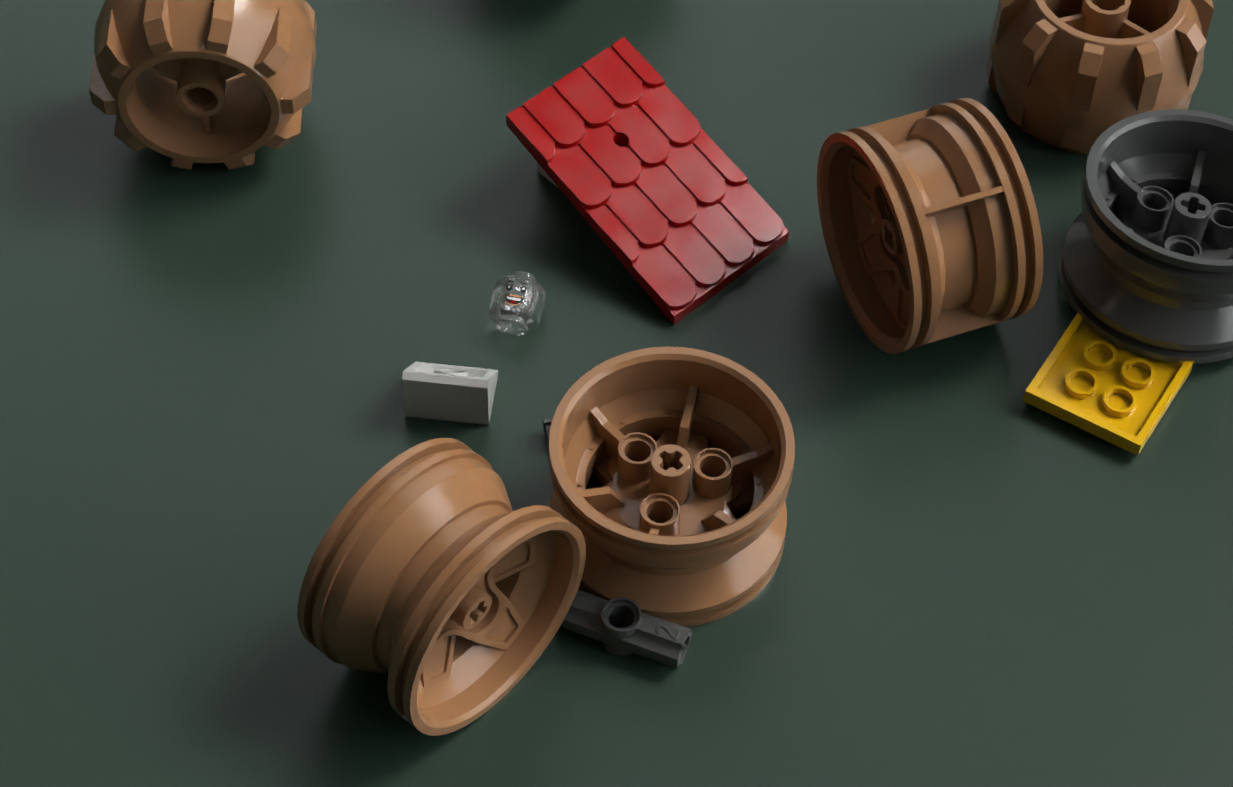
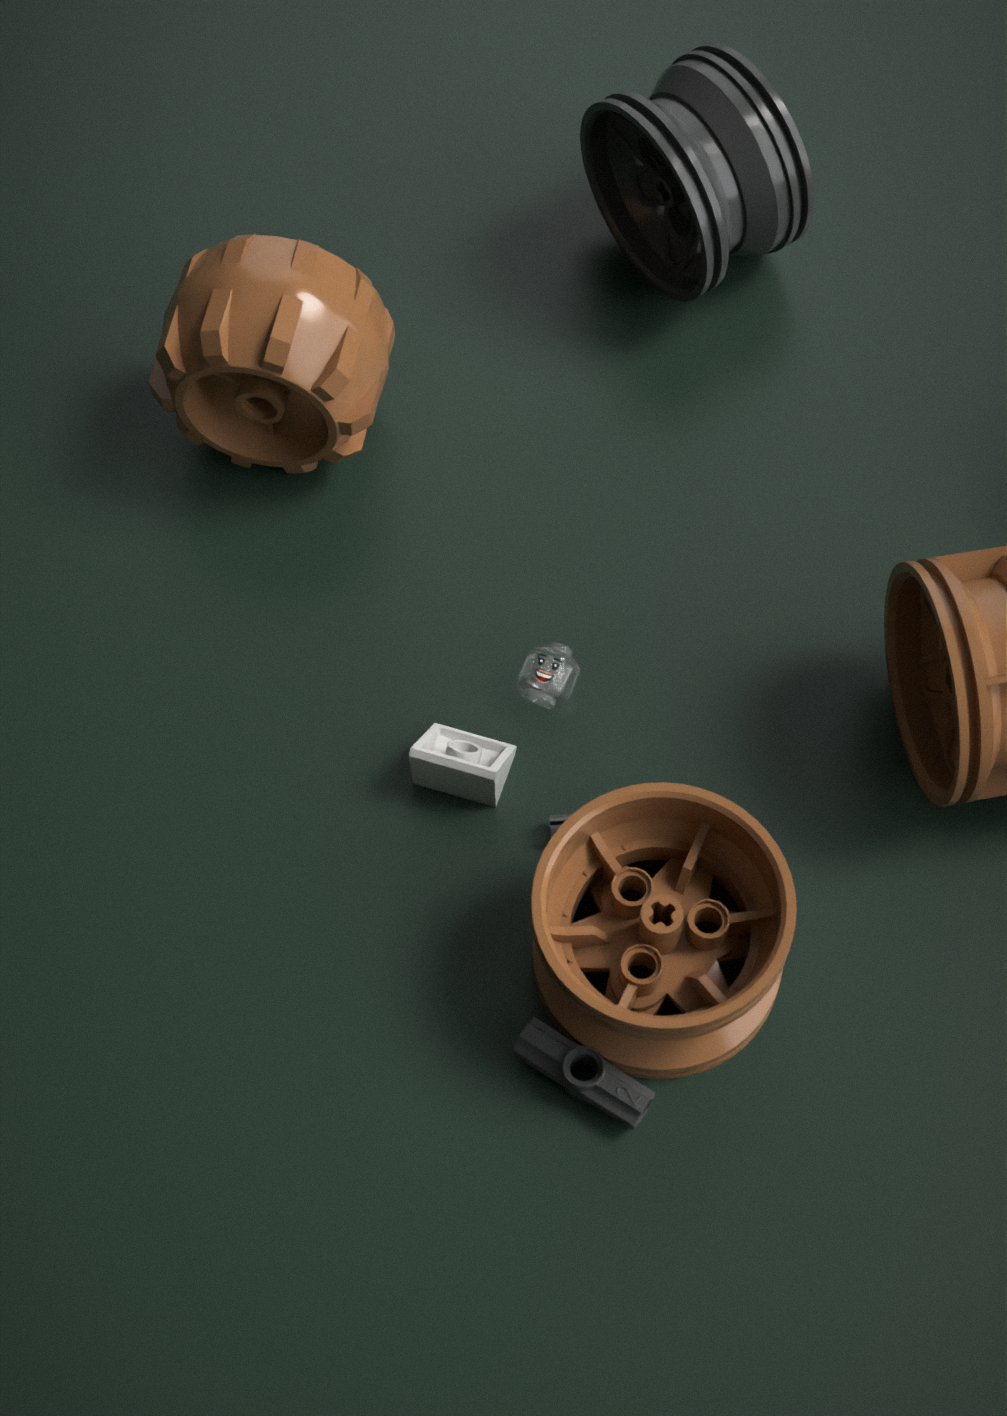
camera: 15 degrees right, 10 degrees up
medium nougat wheel [297,438,586,736] -> none
red piece [506,37,789,325] -> none

